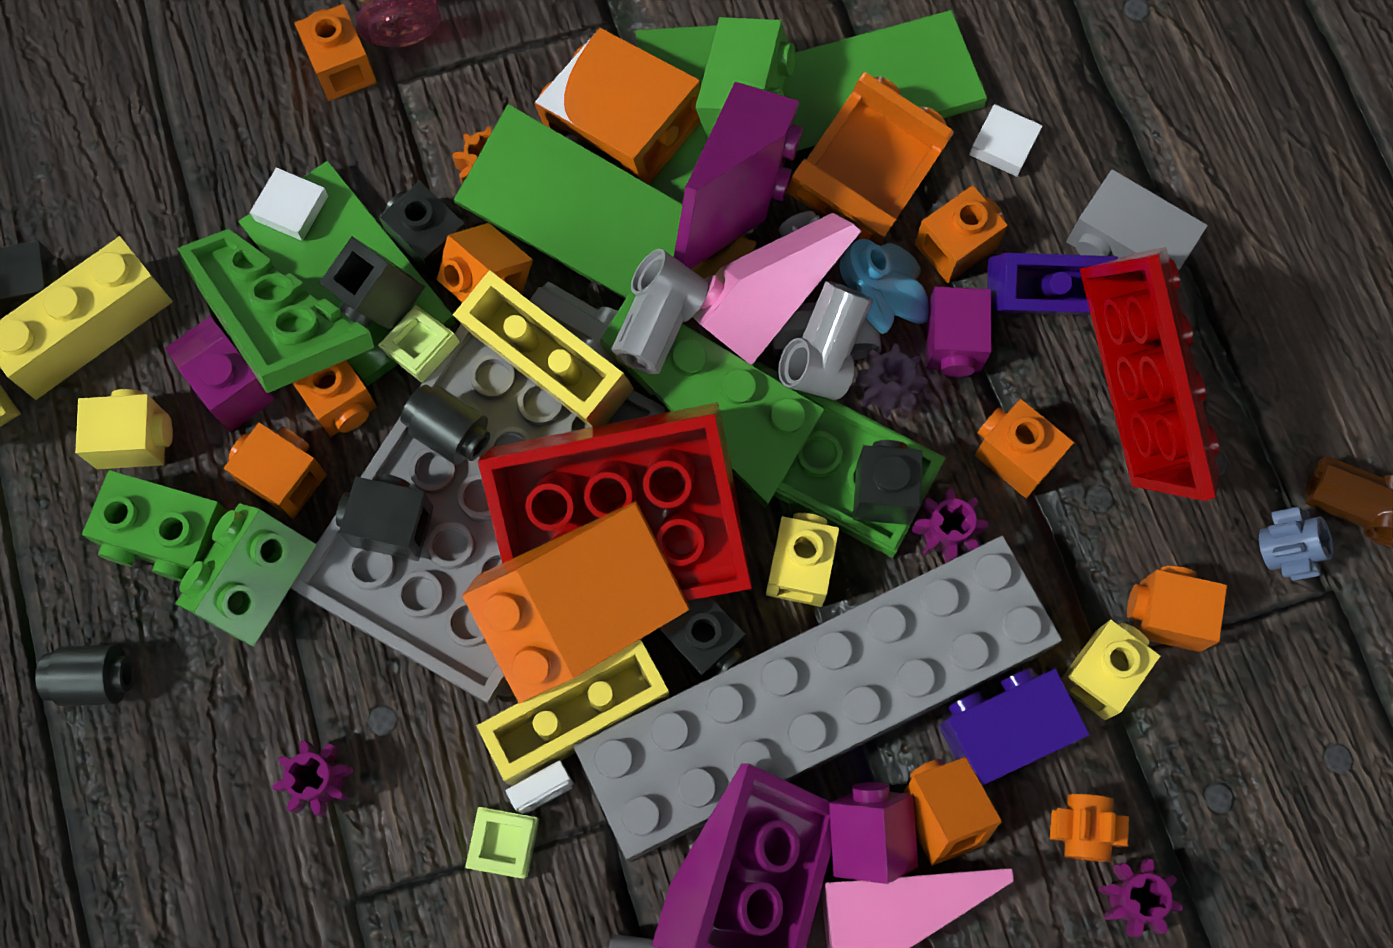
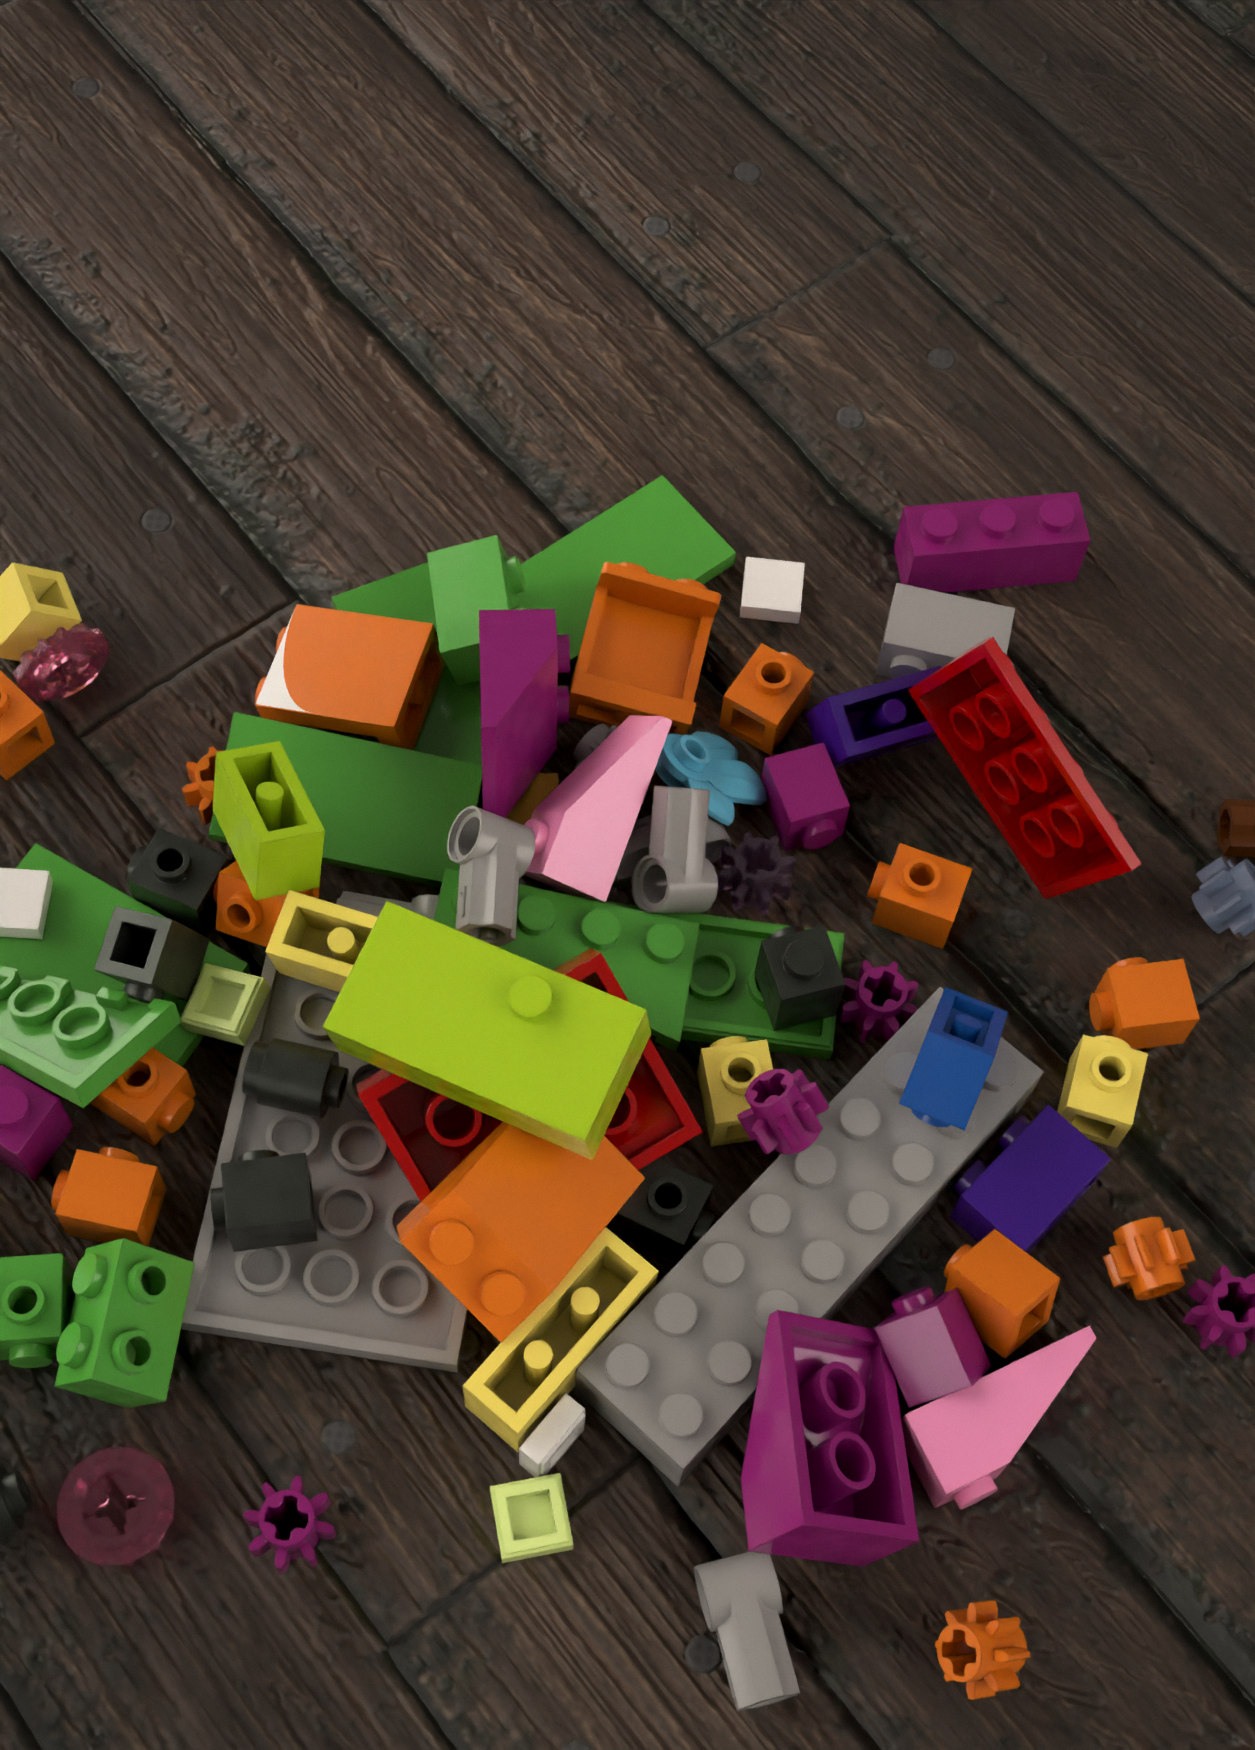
camera: 25 degrees left, 10 degrees down
none -> clear pink gear [57,1447,175,1567]
none -> lime brick [213,741,325,901]
none -> lime brick [322,901,652,1160]
none -> magenta gear [737,1069,829,1154]
none -> magenta brick [893,492,1091,593]
none -> blue slope [899,987,1008,1131]

